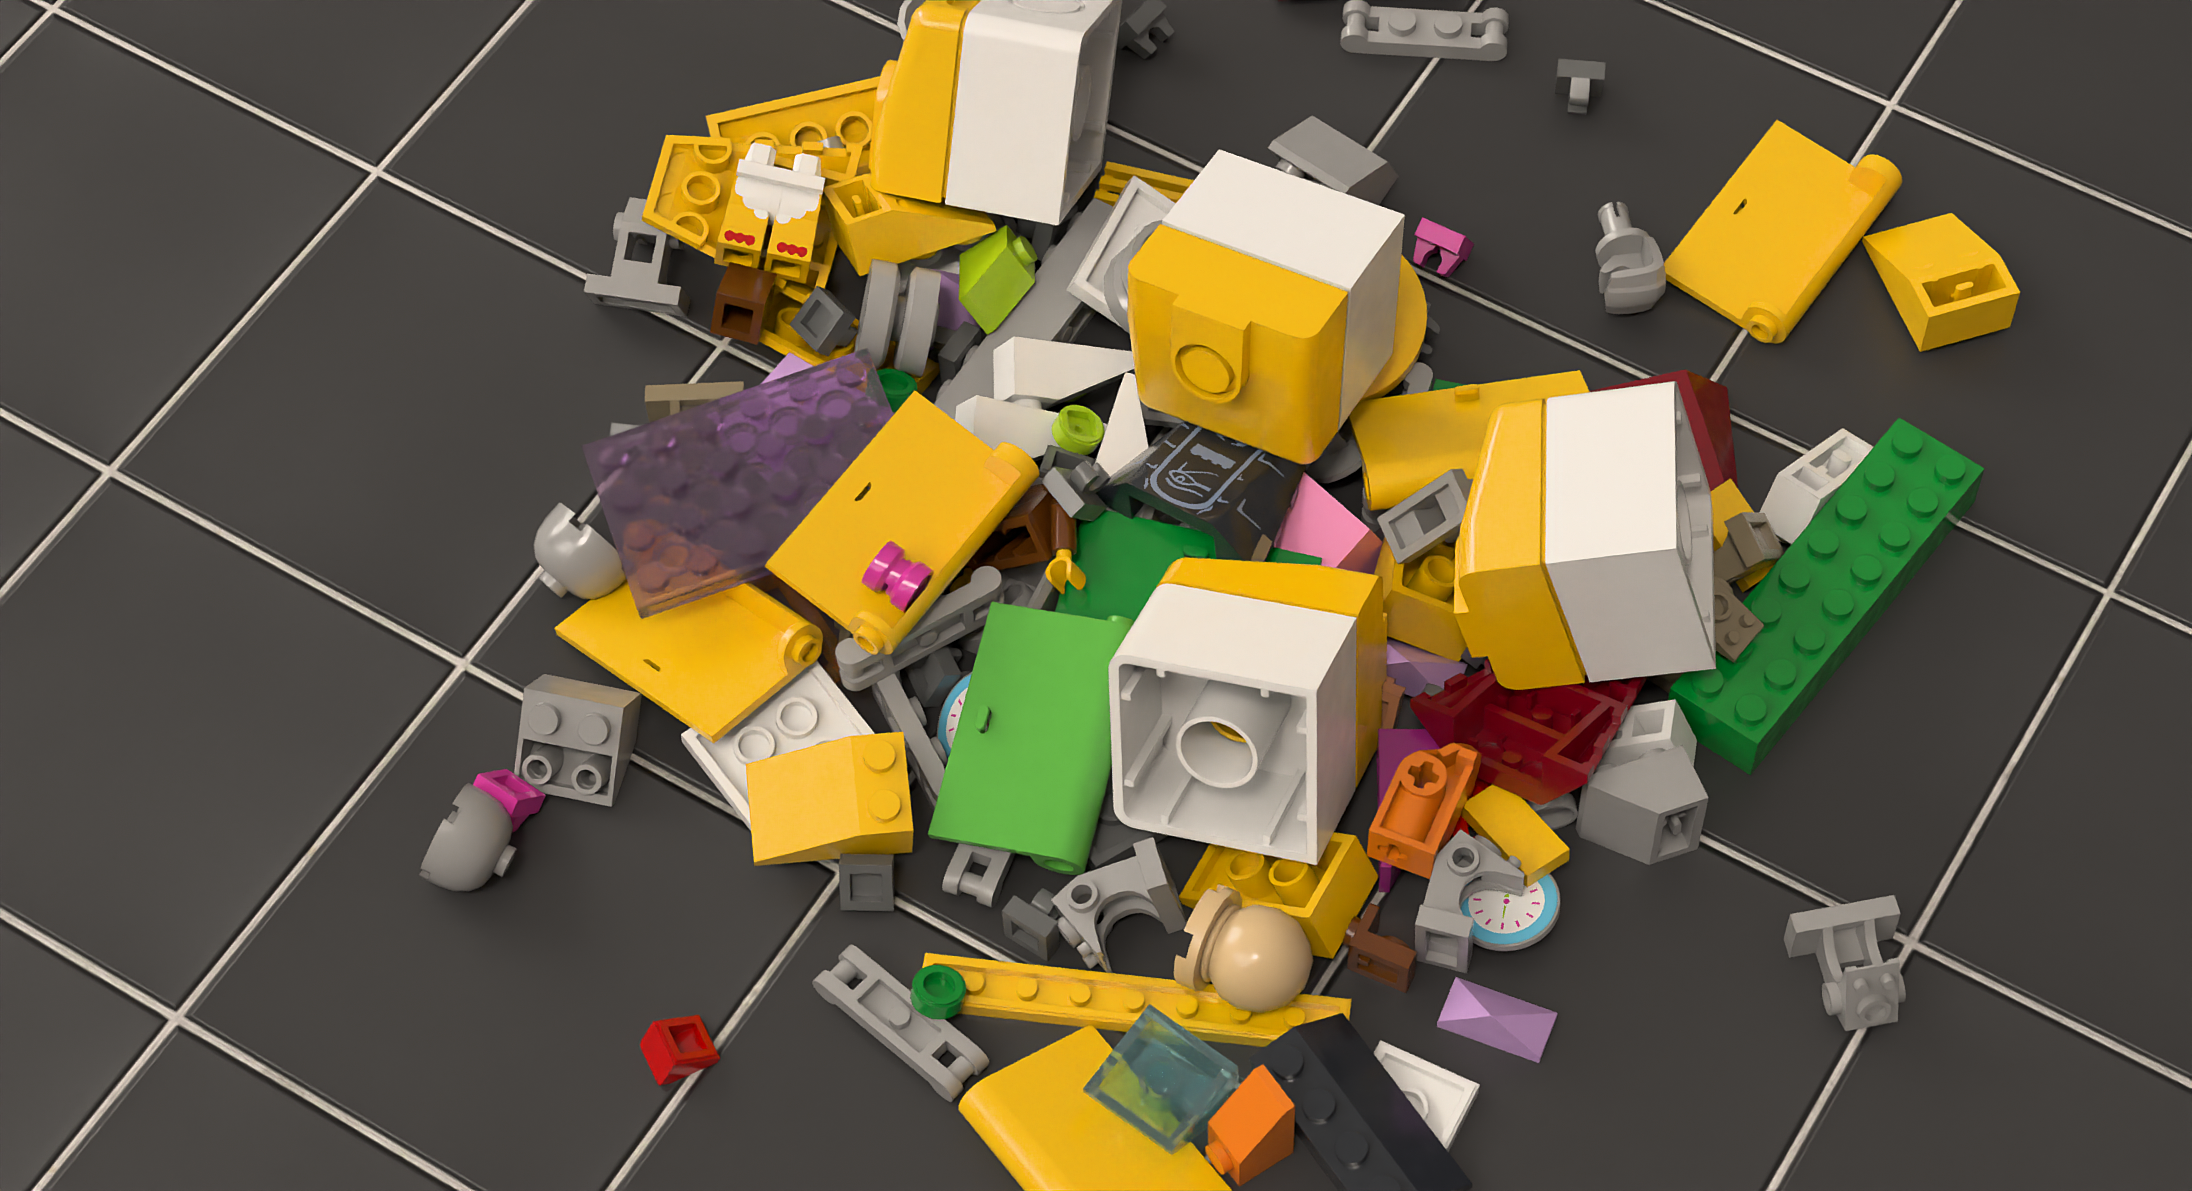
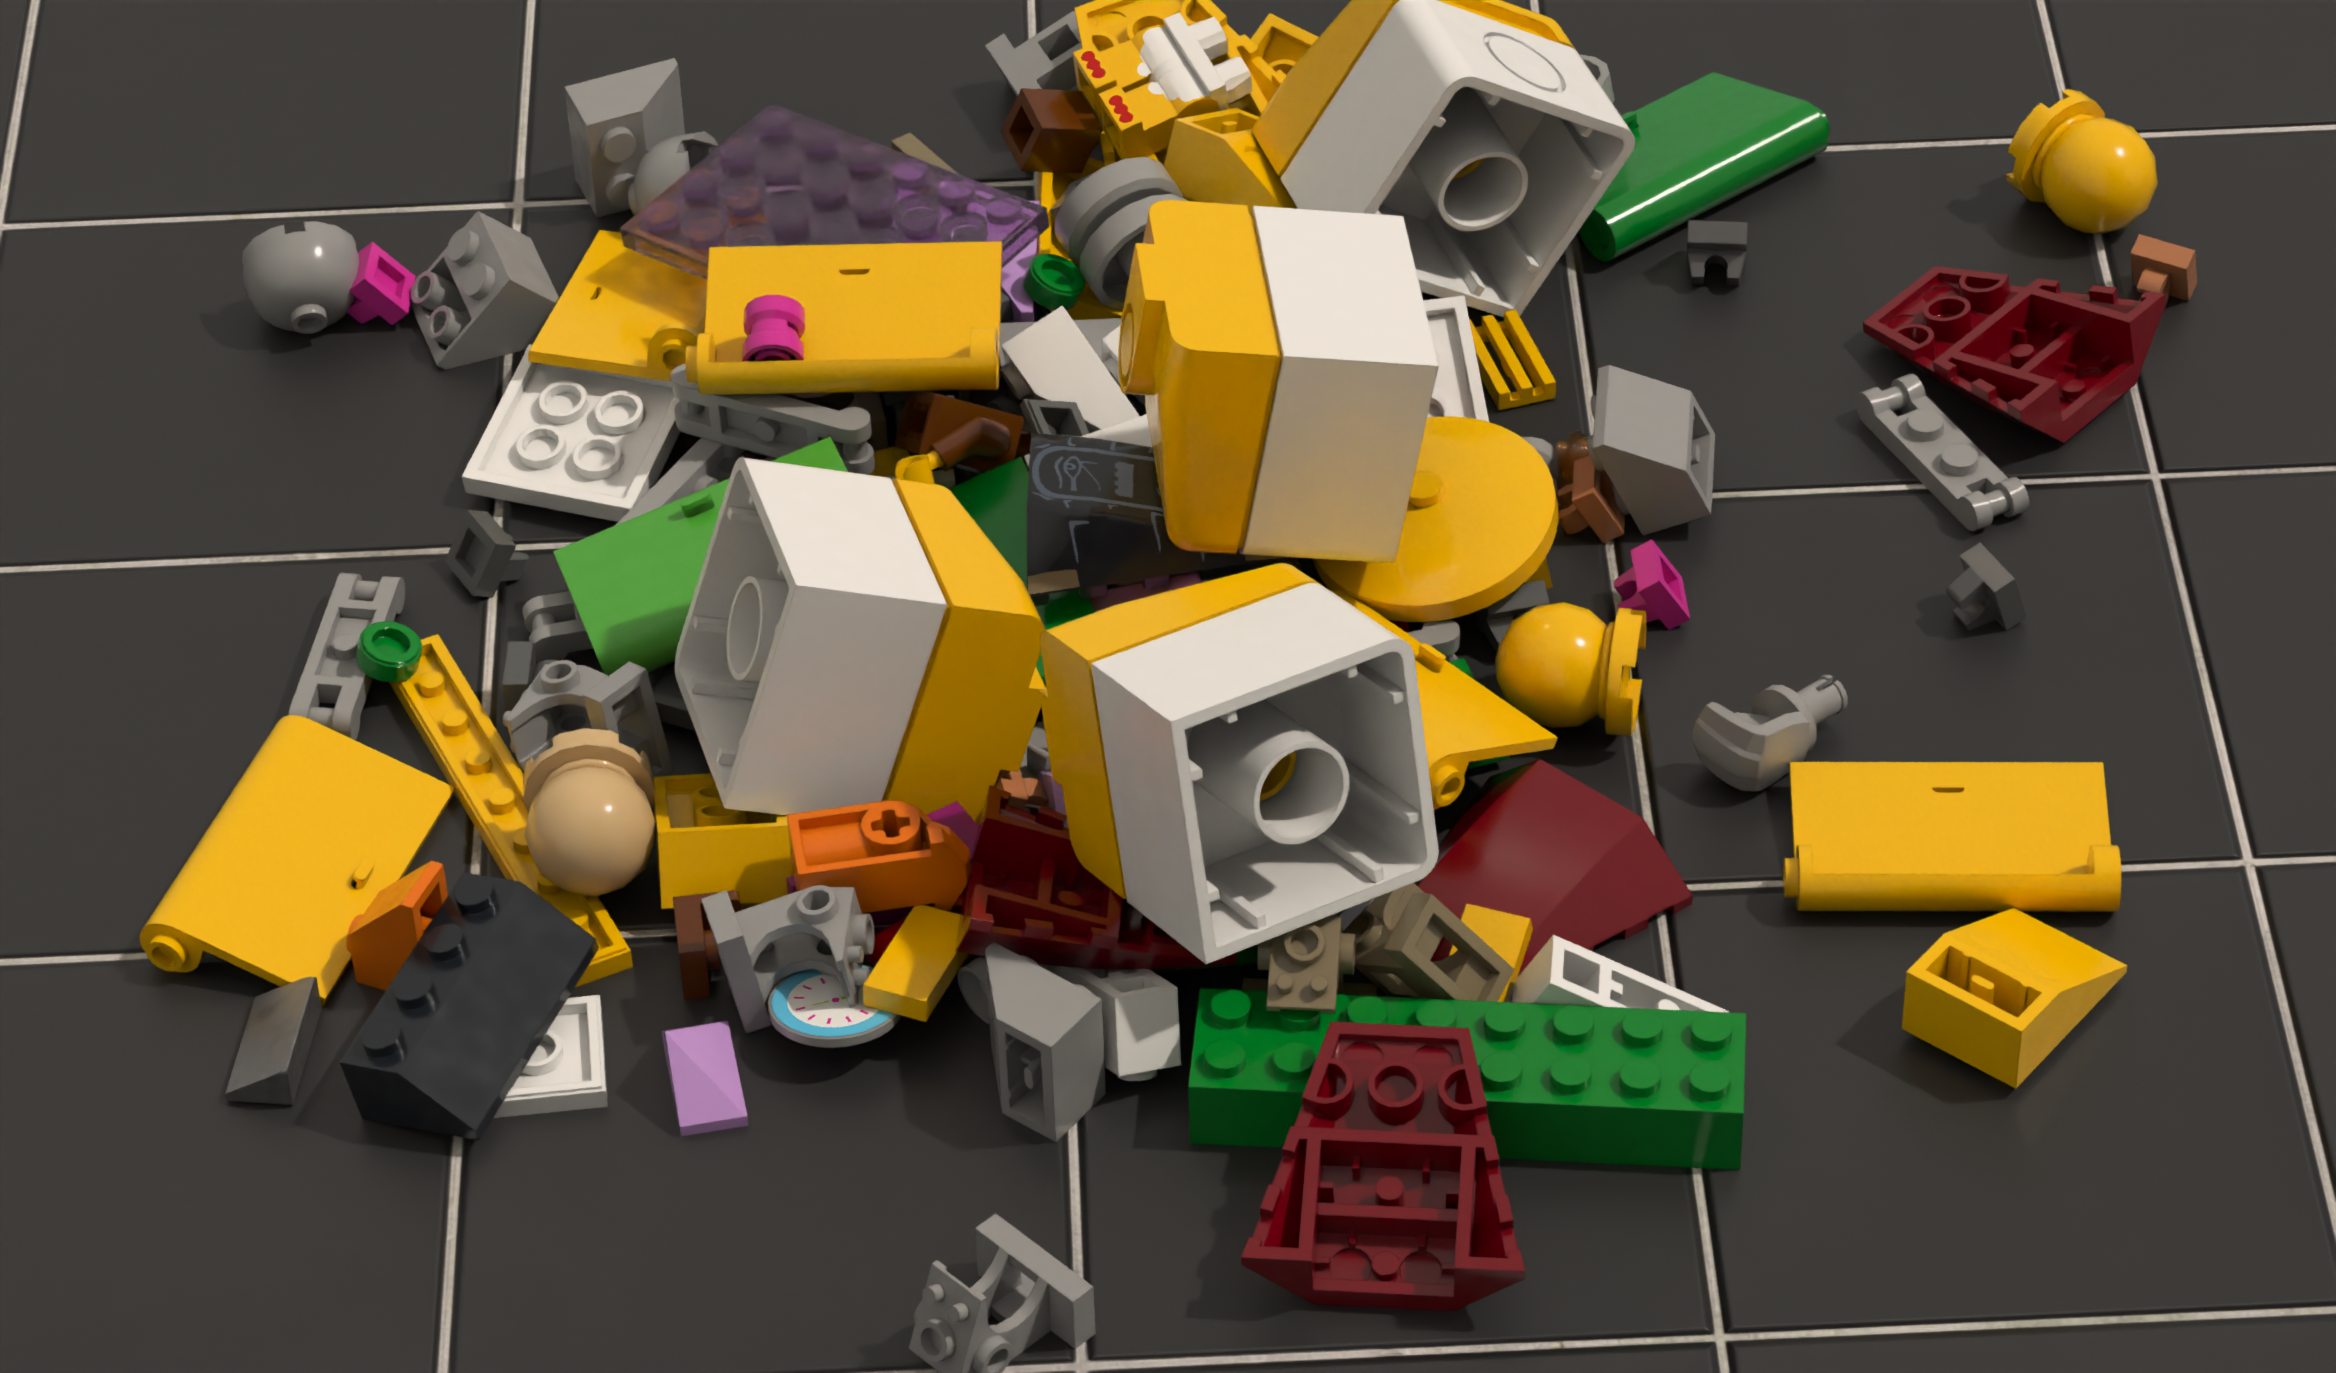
camera: 55 degrees right, 15 degrees down
red slope [640,1014,720,1086] -> none
yellow slope [746,732,913,866] -> none
dark grey tile [1041,461,1111,521] -> none
lime tile [1052,405,1104,455] -> none
clear light blue slope [1083,1004,1239,1155] -> none
none -> light grey slope [564,58,685,218]
none -> dark red wedge [1241,1022,1526,1311]
none -> yellow tile [1495,602,1646,736]

